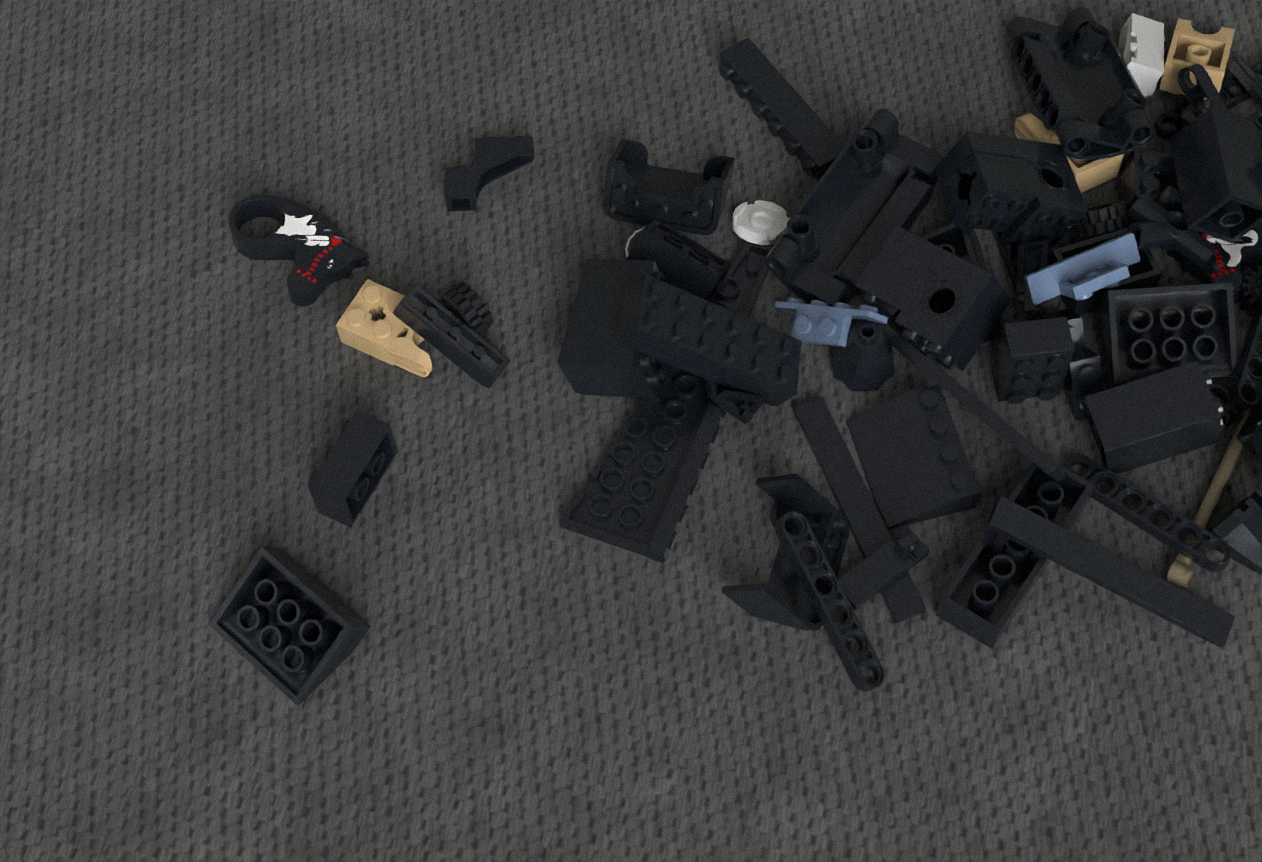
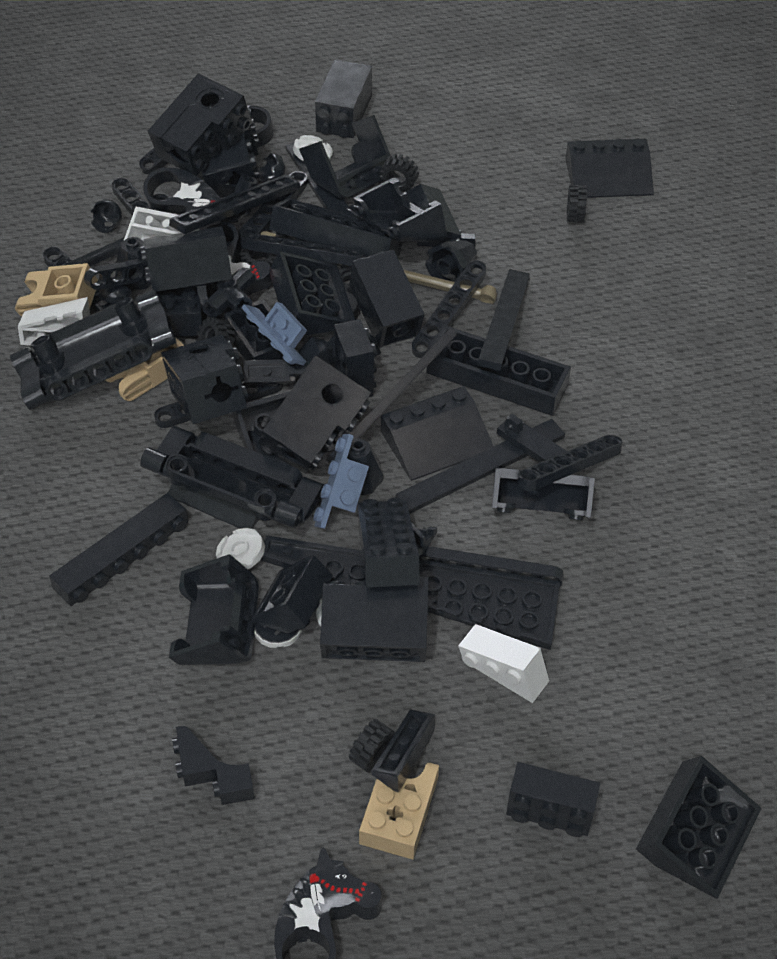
camera: 105 degrees left, 10 degrees down
none -> white wedge [458,624,549,703]

